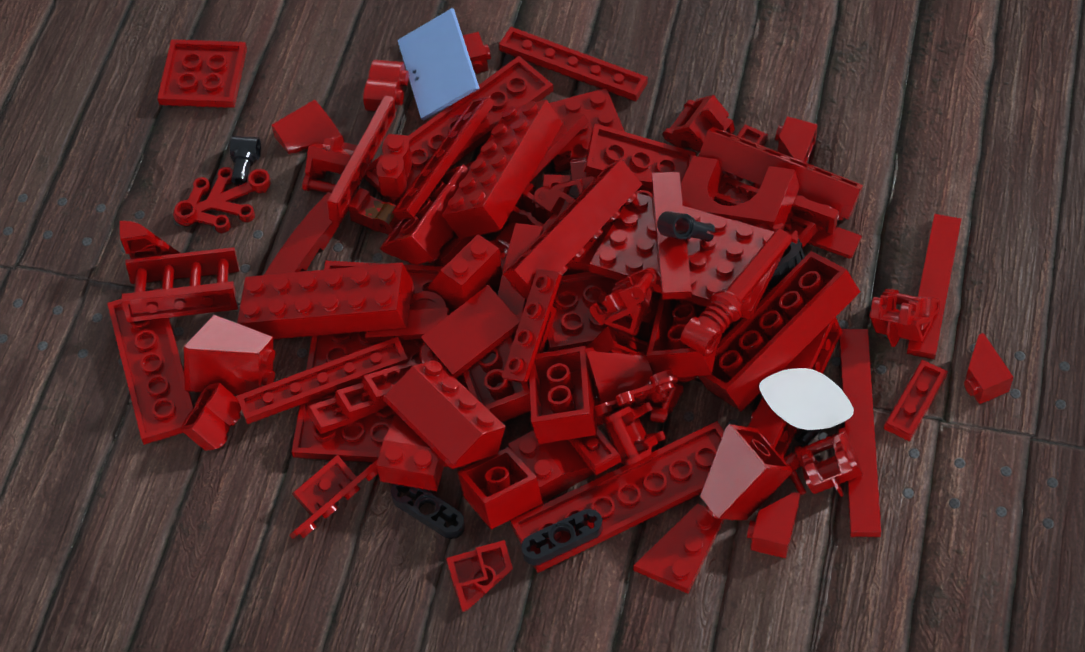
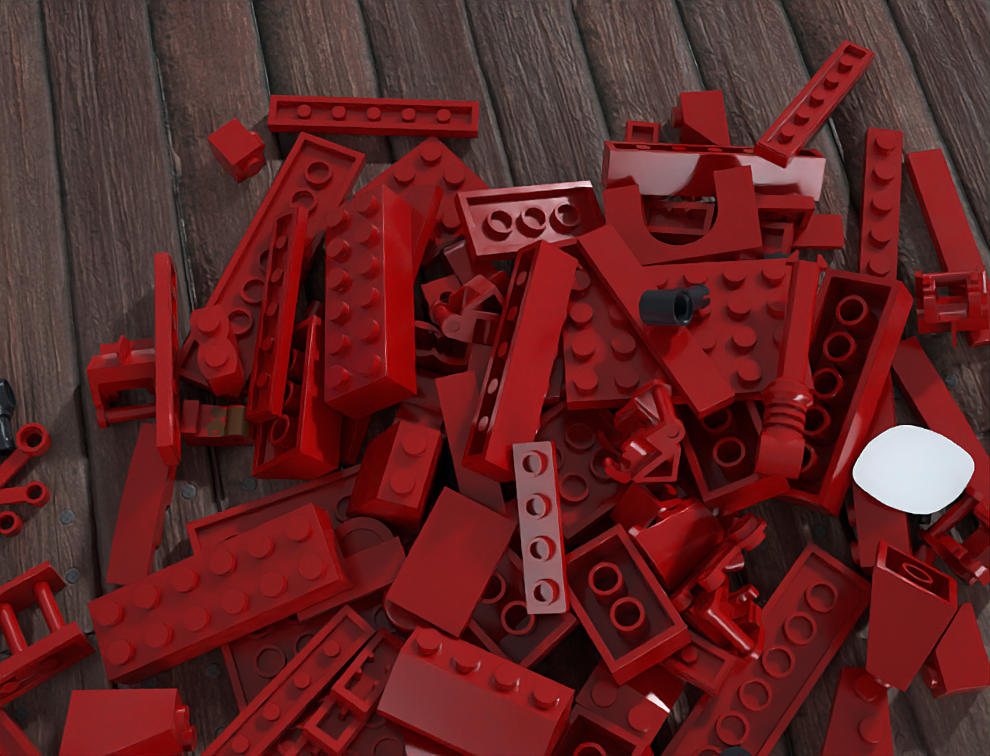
camera: 30 degrees left, 10 degrees up
red slope [271,100,345,154] -> none
red brick [363,60,409,113] -> none
light blue container [398,8,479,121] -> none
red piece [662,95,735,152] -> none
none -> red tile [752,40,876,169]
none -> red plate [857,127,903,280]

